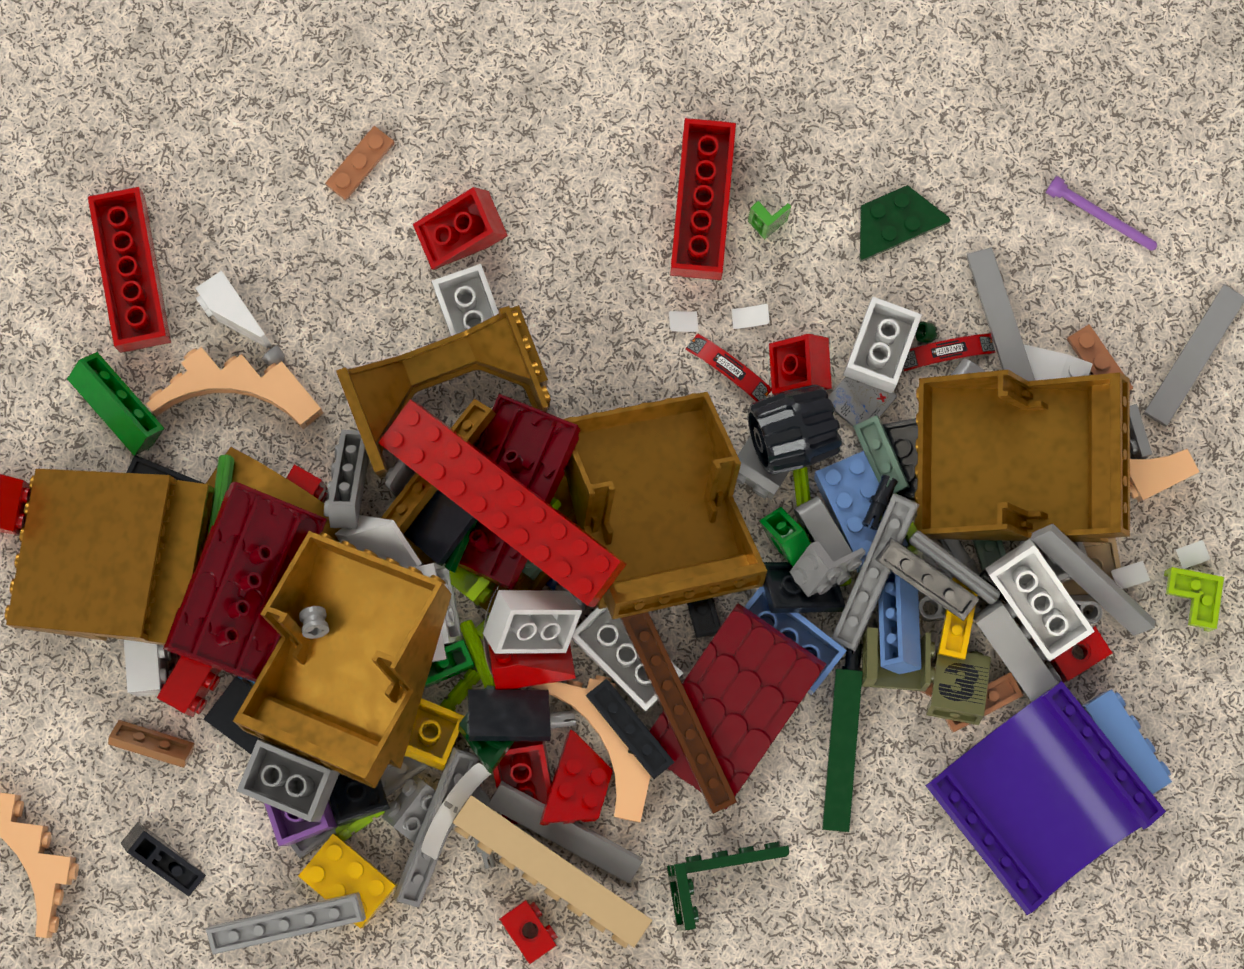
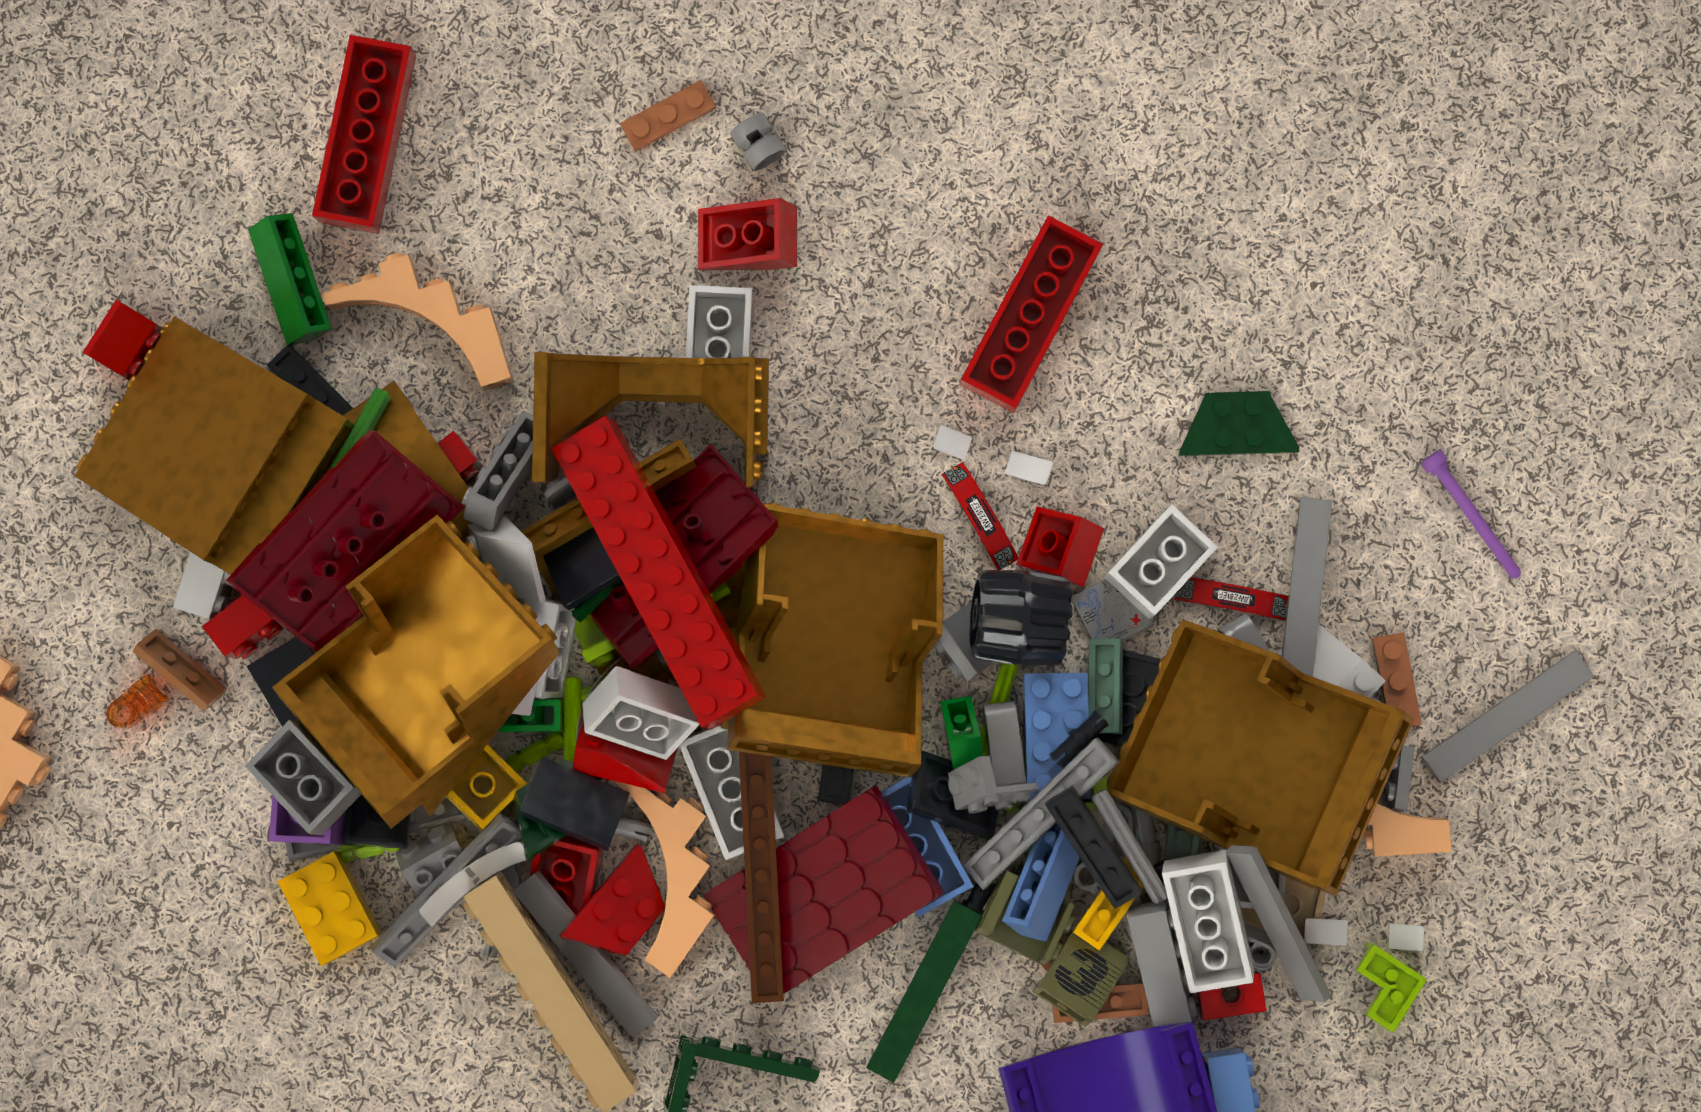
camera: 25 degrees right, 5 degrees up
black slope [121,822,206,897] -> none
white slope [195,271,272,348] -> none
light grey tile [206,892,366,955] -> none
light grey hinge [262,345,285,366] -> none
light grey wheel [299,606,329,639] -> none
red brick [499,900,558,964] -> none
black tile [586,678,675,780] -> none
bright green panel [748,201,791,240] -> none
dark green hinge [915,321,938,343] -> none
none -> clear orange piece [106,674,170,729]
none -> light grey wheel [730,113,787,171]

